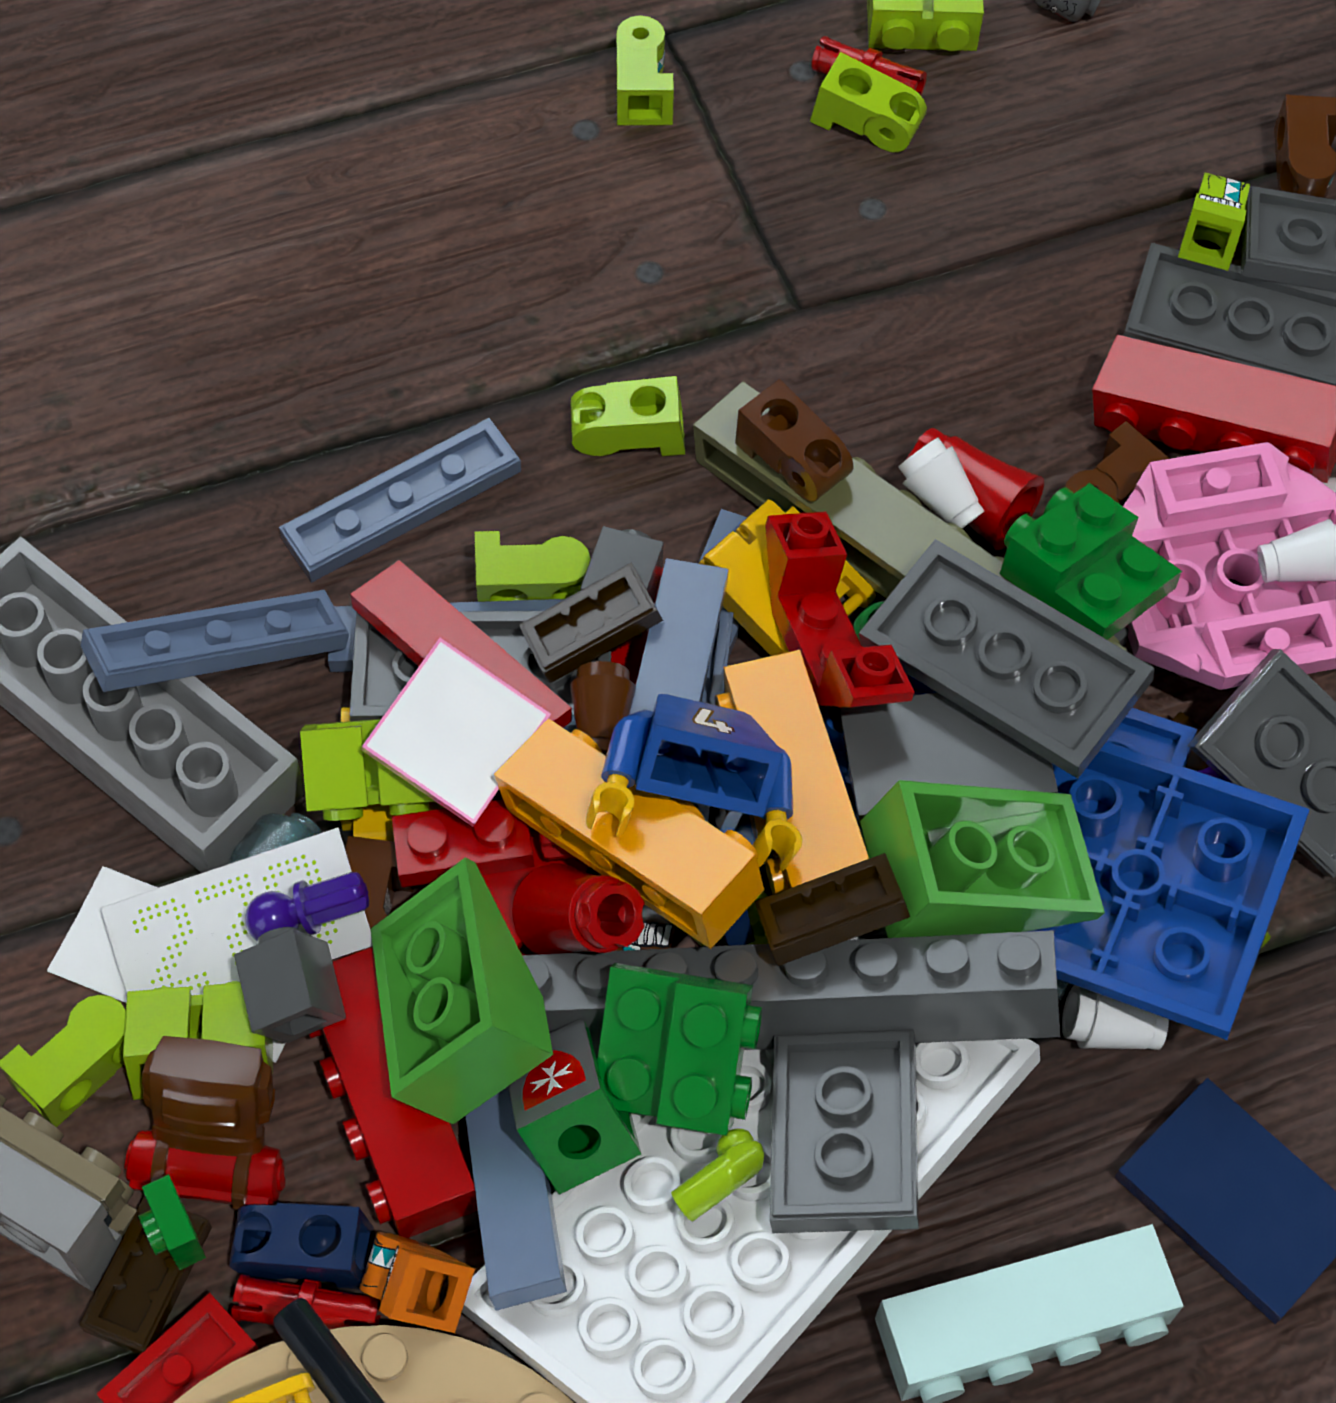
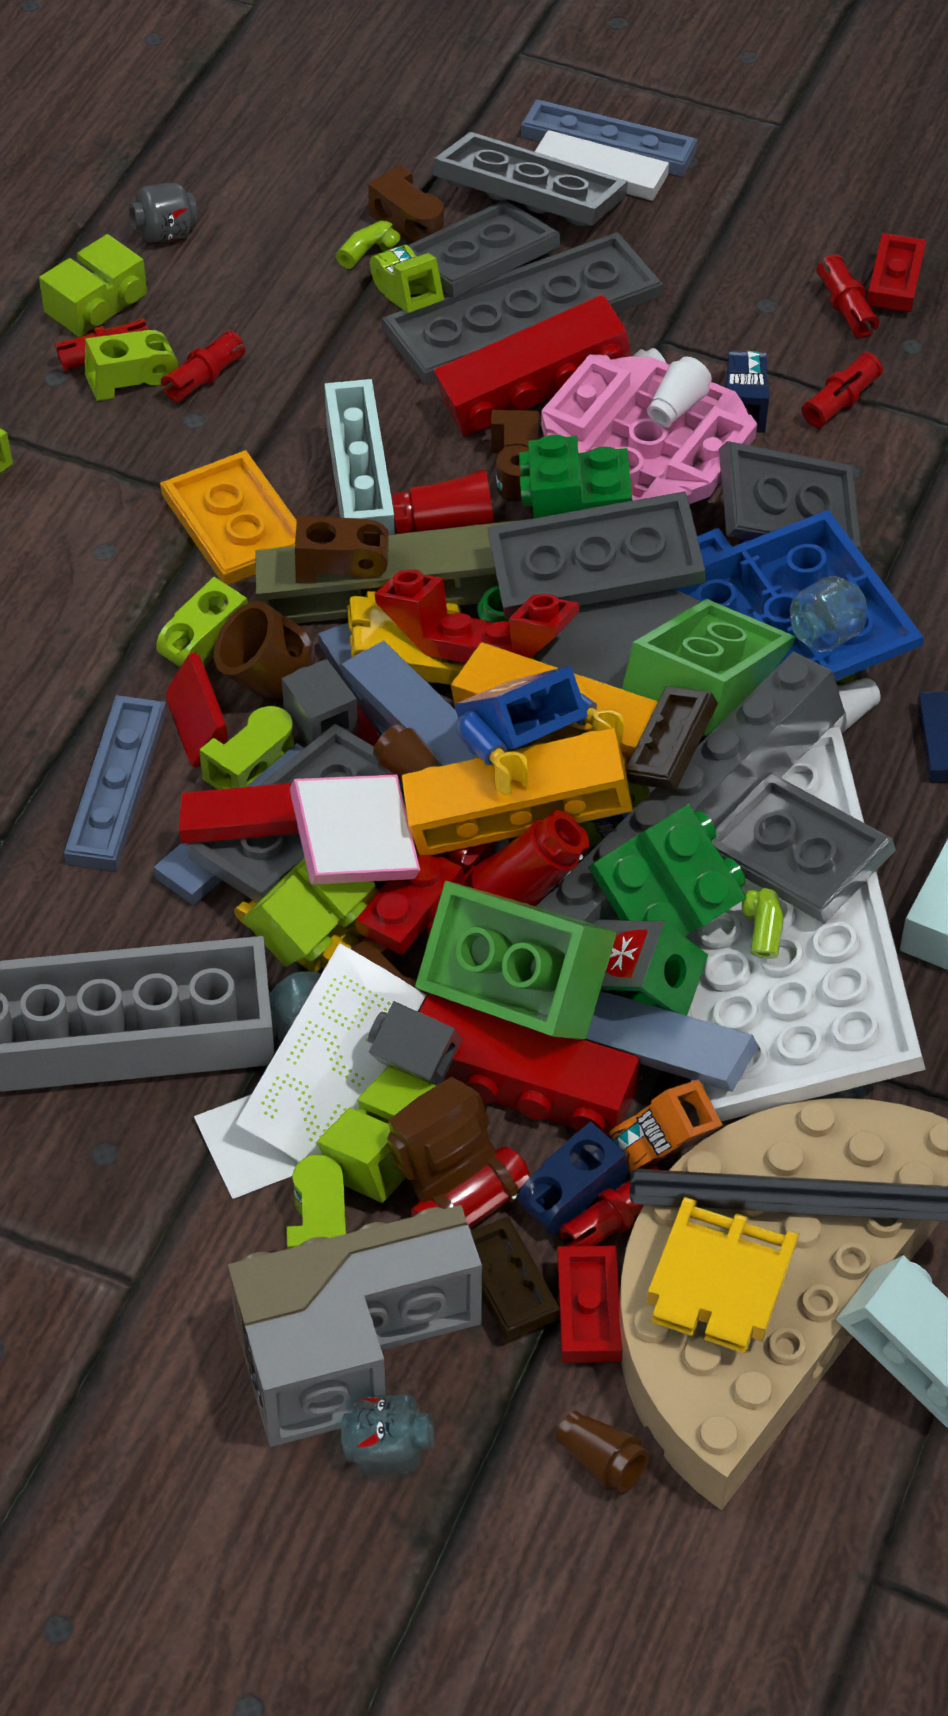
camera: 45 degrees left, 10 degrees down
sand blue tile [81,590,349,692] -> none
green plate [138,1174,206,1270] -> none
dark purple axle [245,872,369,942] -> none
plate [519,562,664,683] -> none
white cone [898,438,985,528] -> none
none -> red pin [160,330,246,402]
none -> light orange tile [160,450,297,585]
none -> red slope [166,652,228,767]
none -> reddish brown piece [214,601,315,700]
none -> light aqua brick [324,379,395,535]
none -> lime arm [336,220,400,269]
none -> clear light blue head [790,576,867,652]

